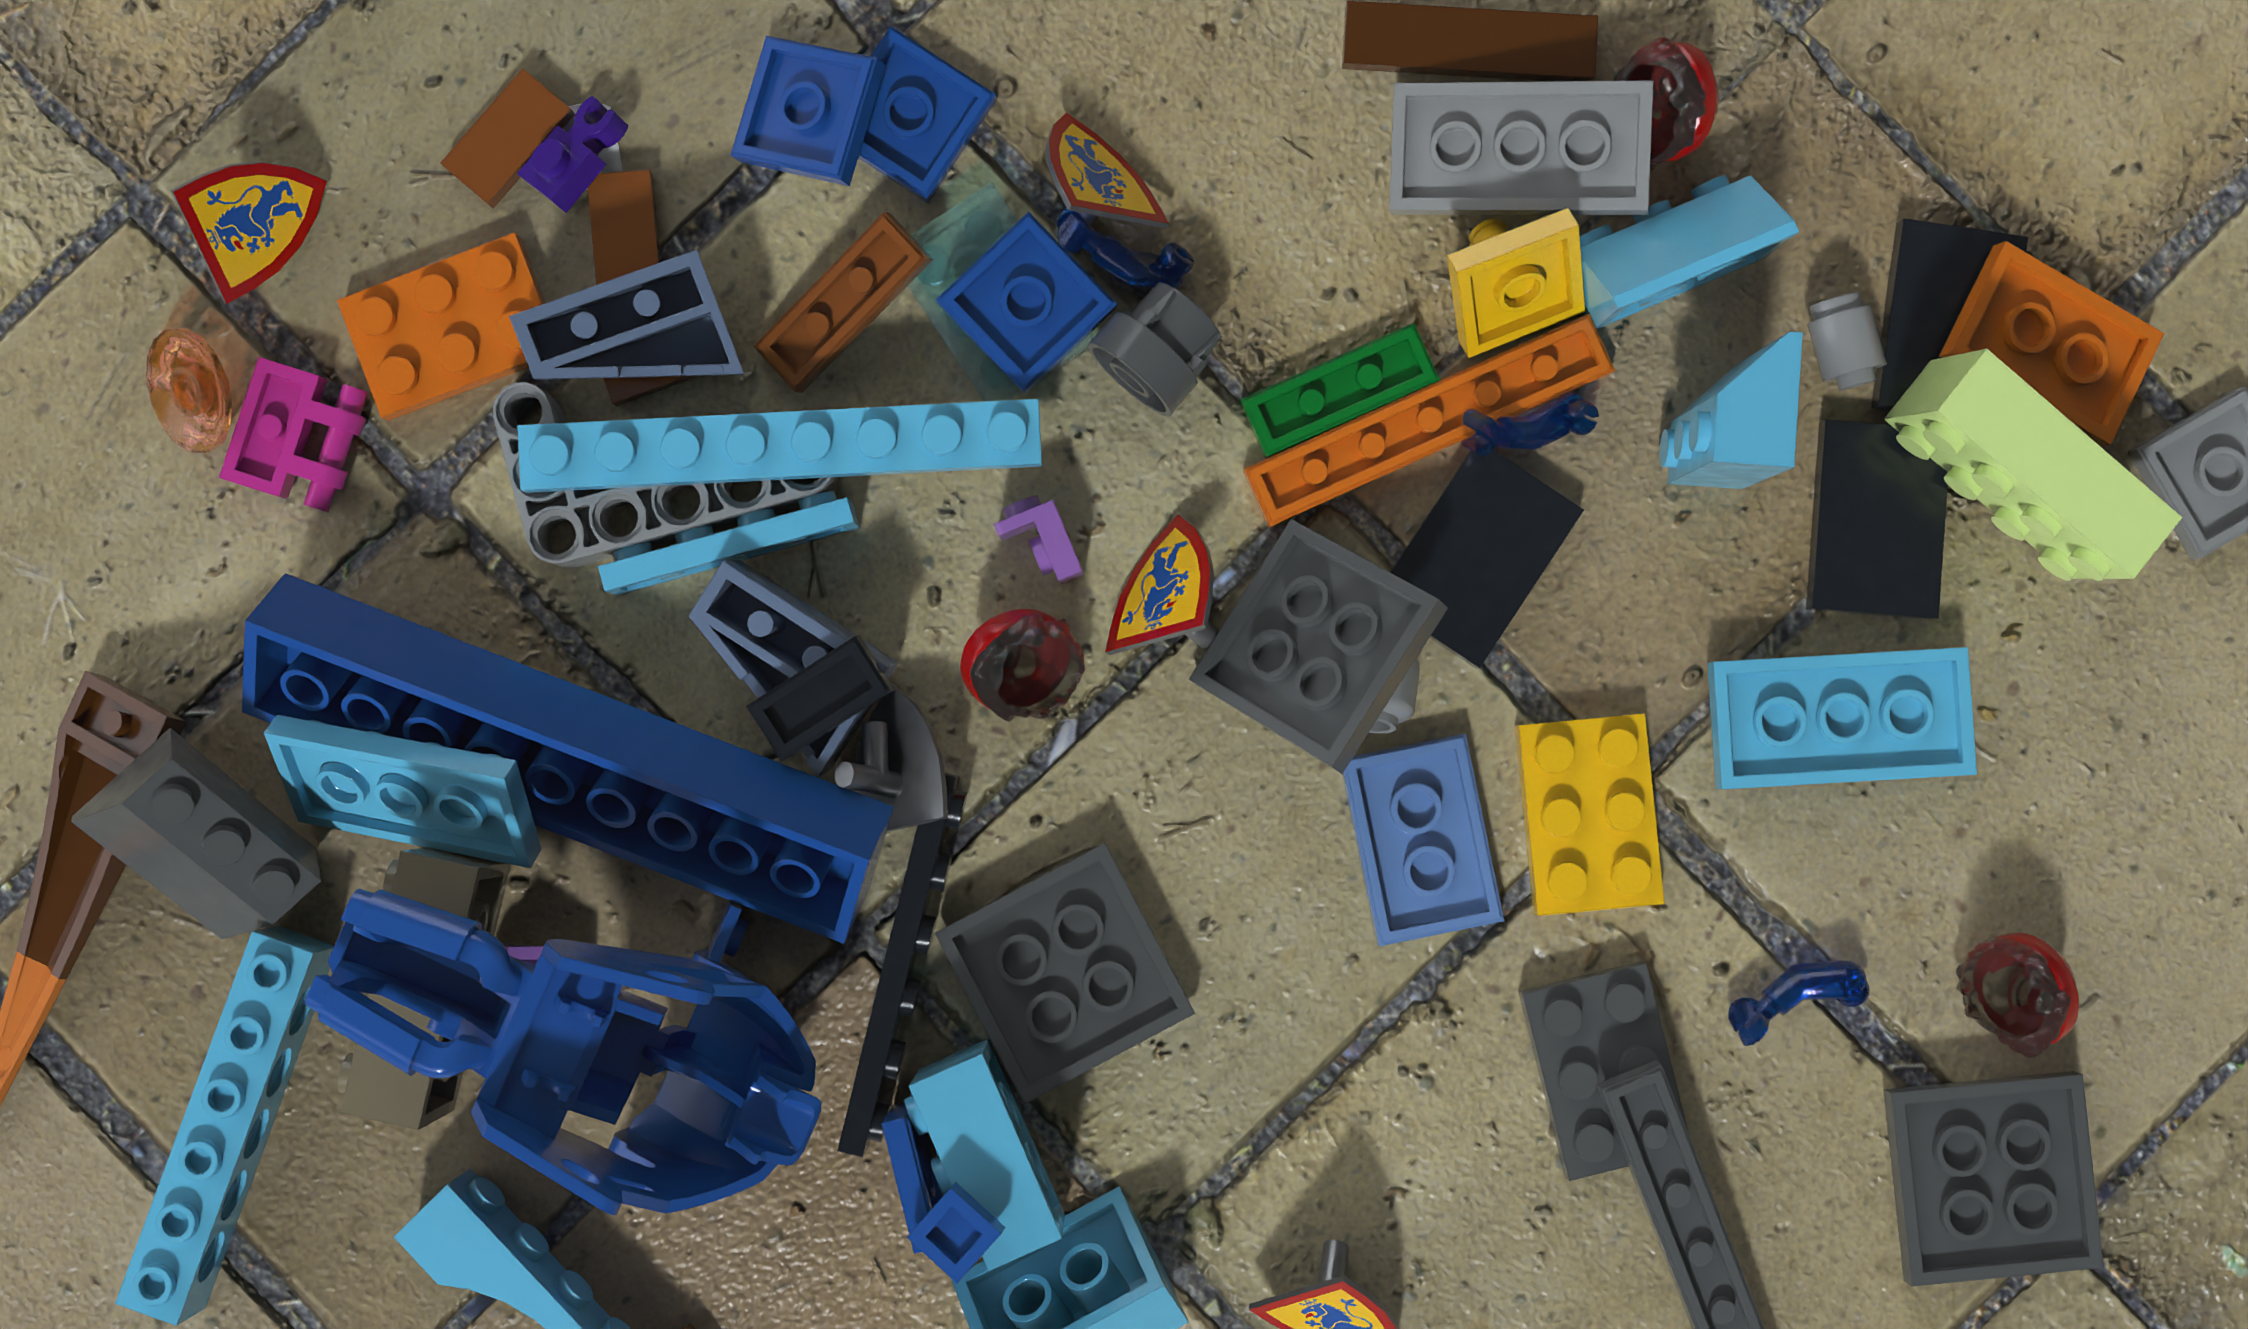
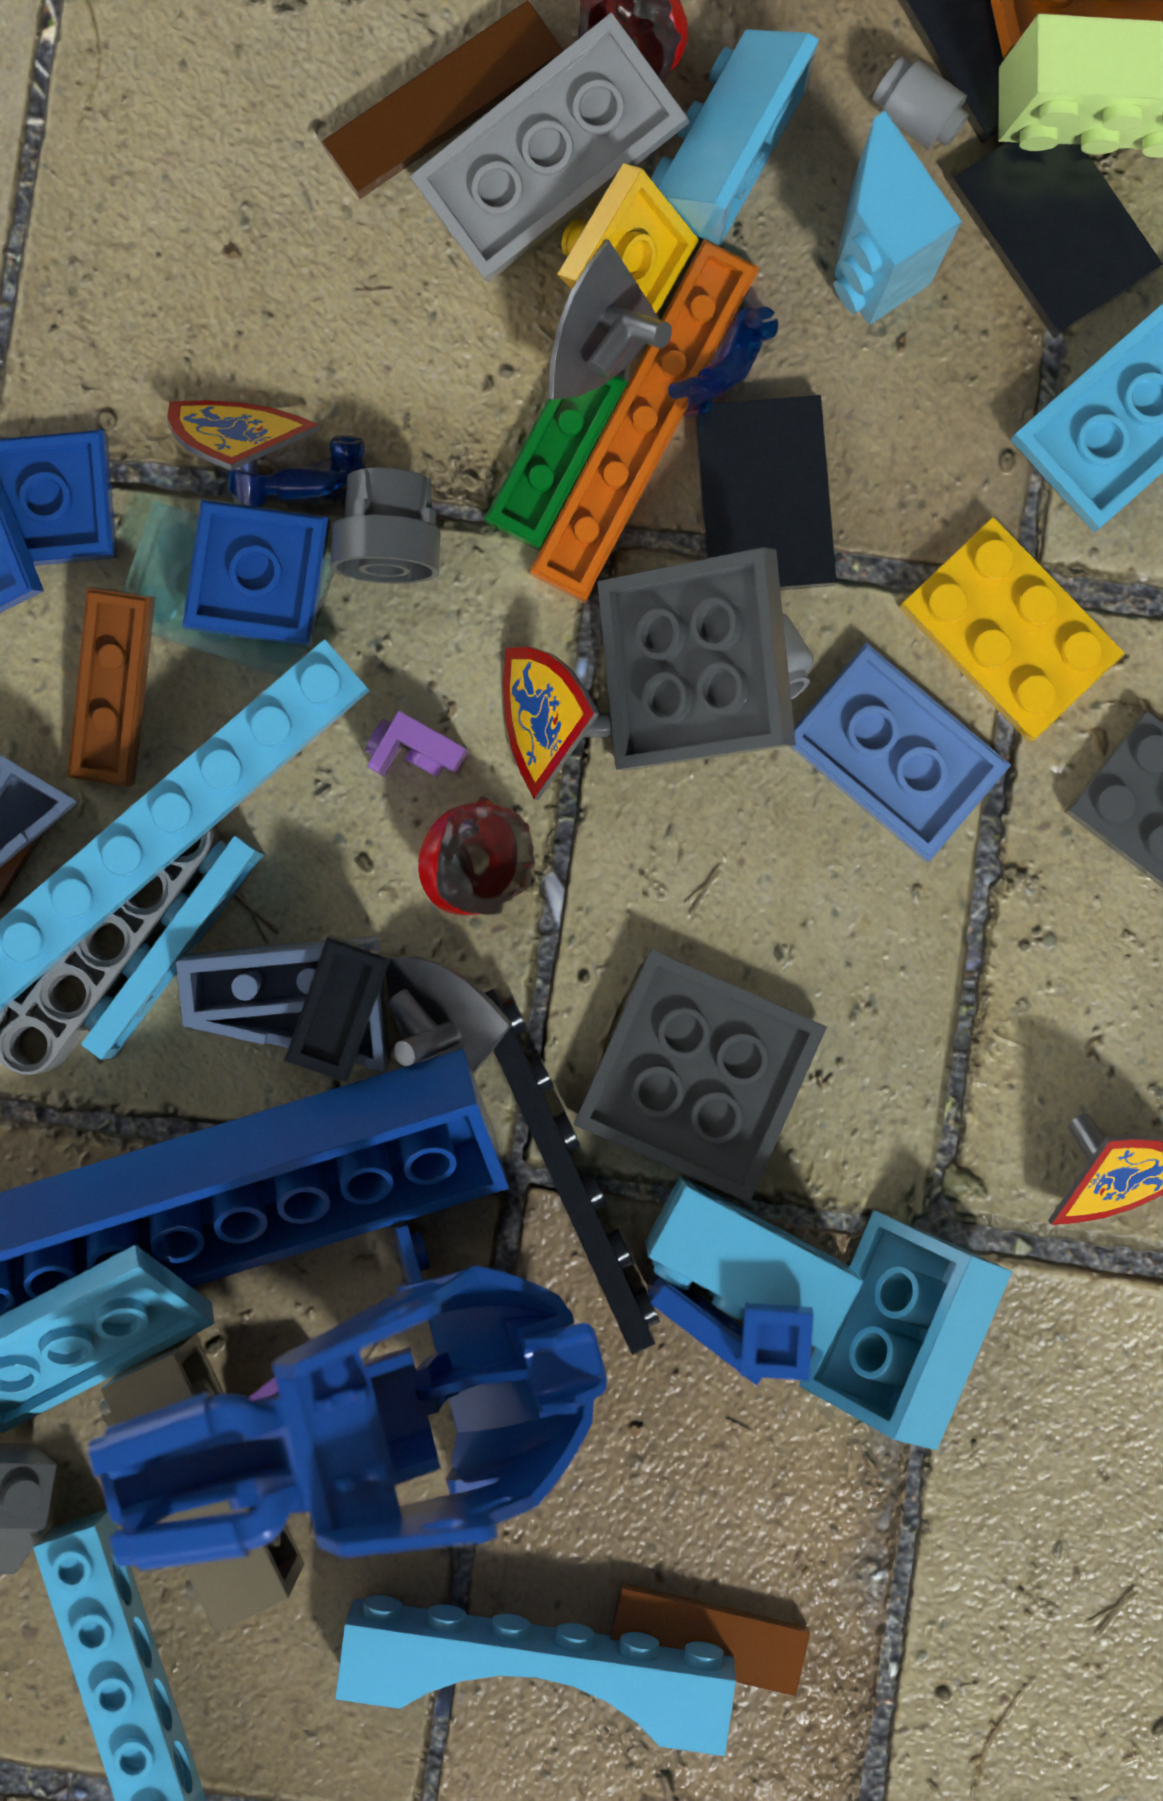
camera: 30 degrees left, 0 degrees up
none -> flat silver shield [548,239,672,400]

